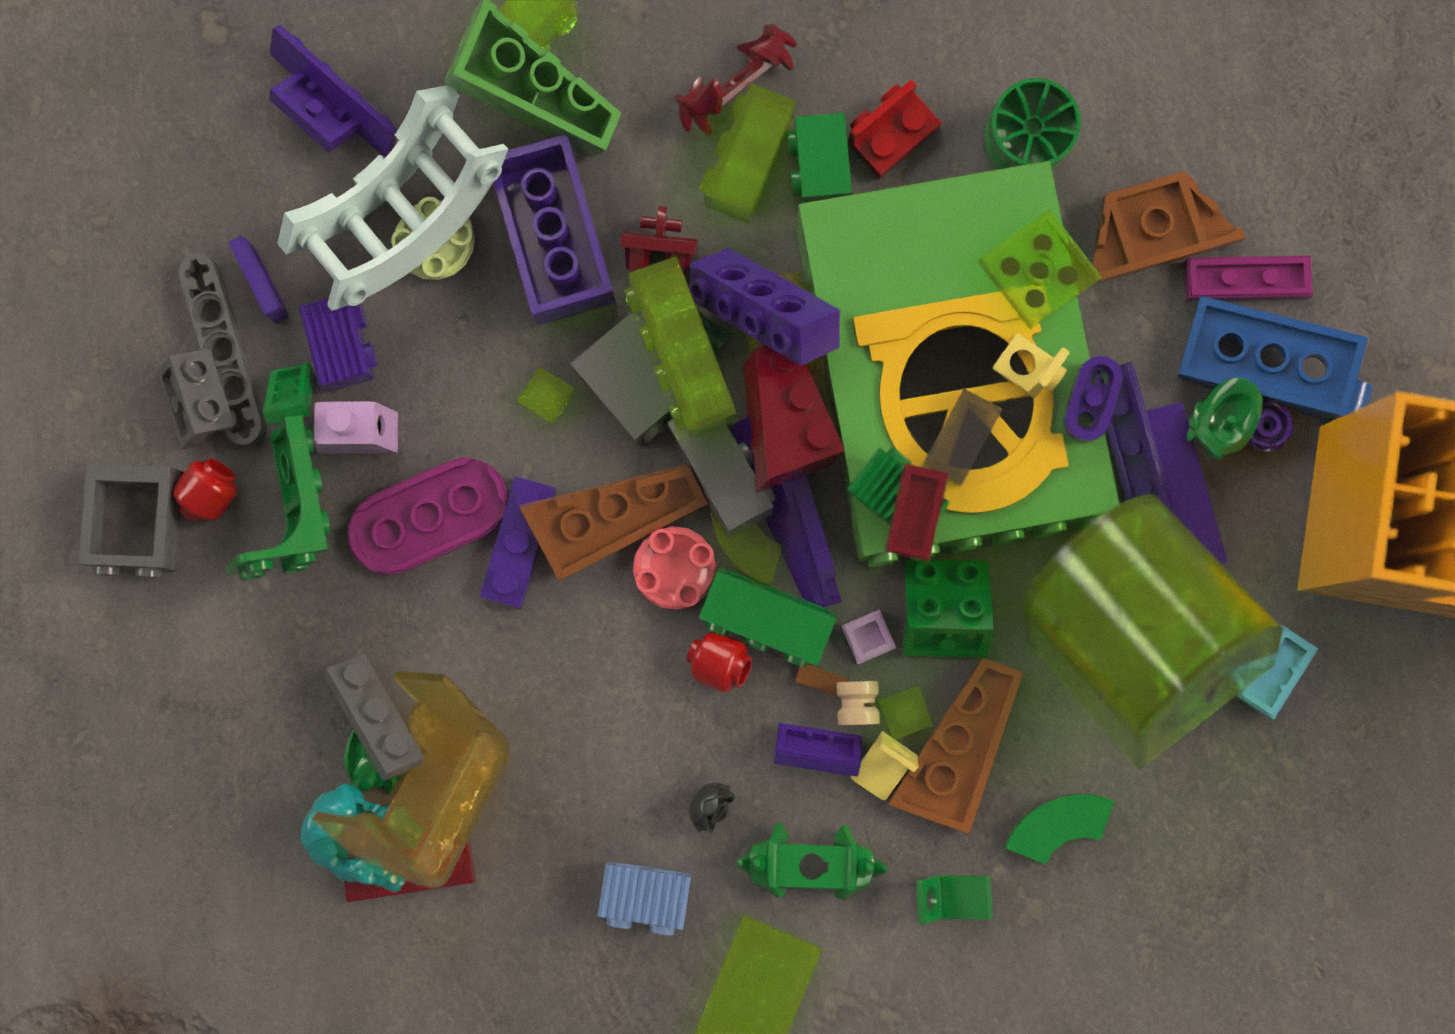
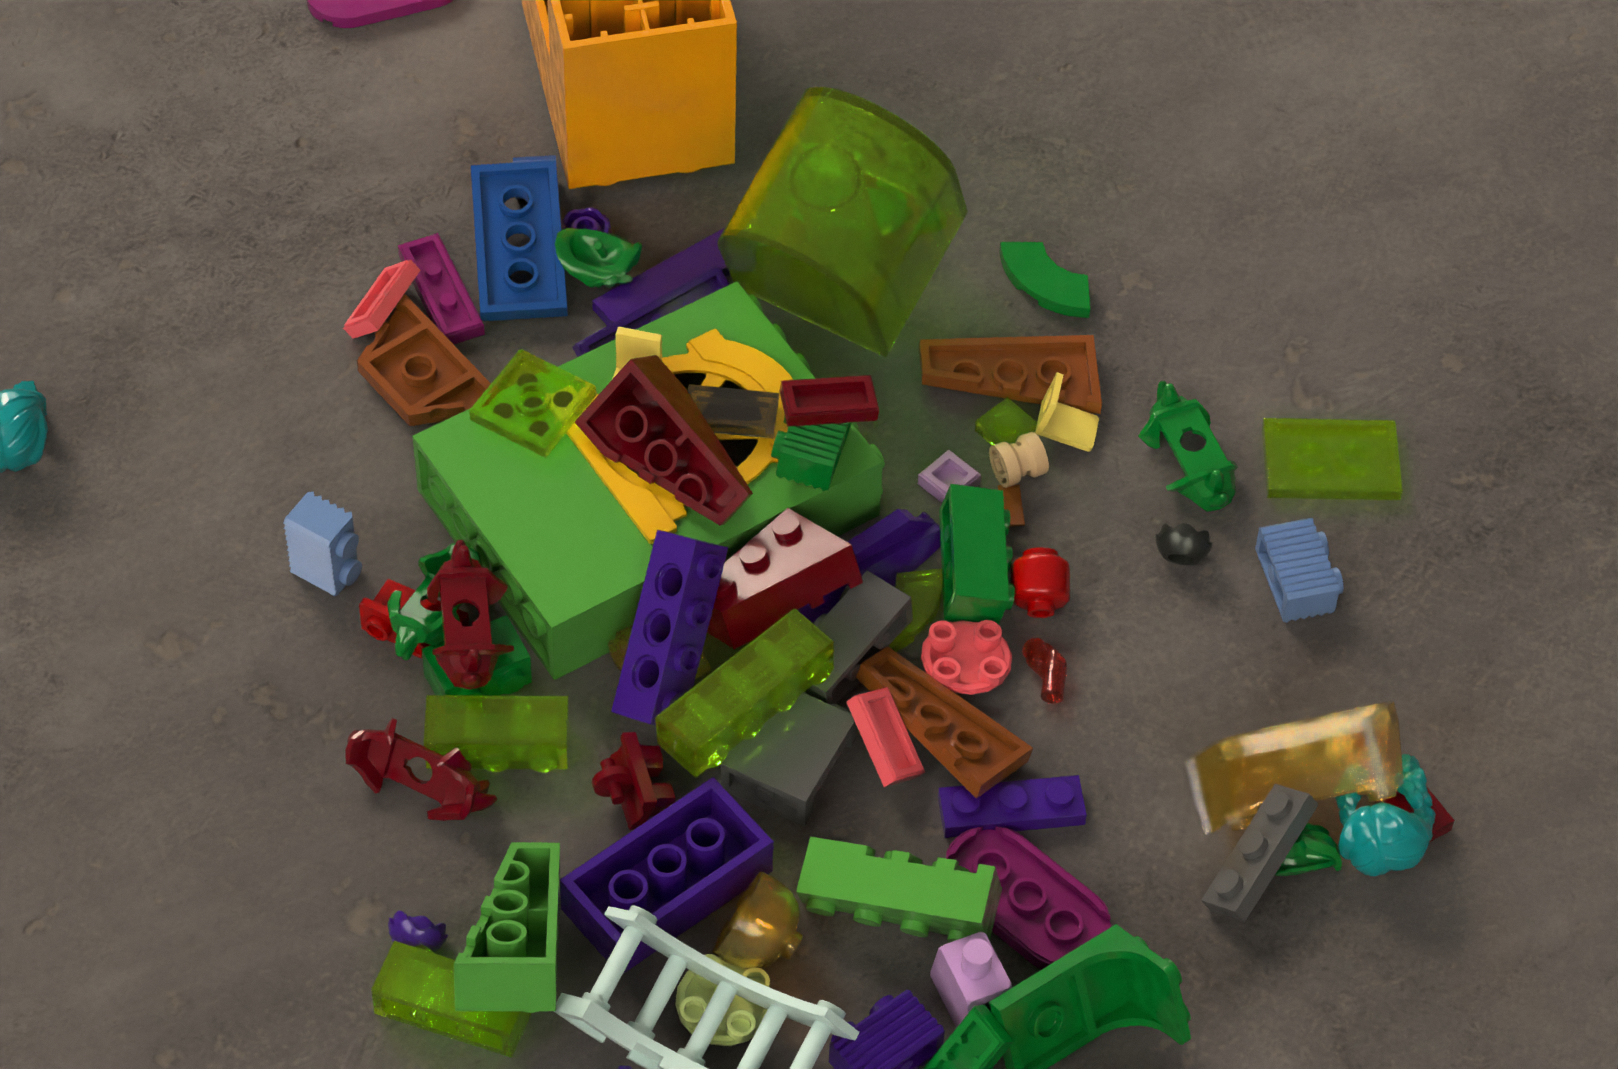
camera: 115 degrees left, 30 degrees down
clear neon green plate [517,366,575,425] -> none
dark purple plate [774,723,862,777] -> none
green bracket [902,559,994,658] -> none
green bracket [916,875,993,925] -> none
green wheel [982,78,1081,171] -> none
dark purple plate [1063,356,1123,443] -> none
none -> medium blue brick [283,491,362,596]
none -> coral tile [343,260,421,339]
none -> green piece [388,543,482,661]
none -> dark purple plate [388,910,448,954]
none -> dark red piece [427,539,514,690]
none -> dark red wedge [575,355,753,526]
none -> clear yellow cylinder [712,871,803,970]
none -> bright green wedge [796,836,1002,942]
none -> coral tile [846,687,925,787]
none -> clear red arm [1022,638,1067,704]

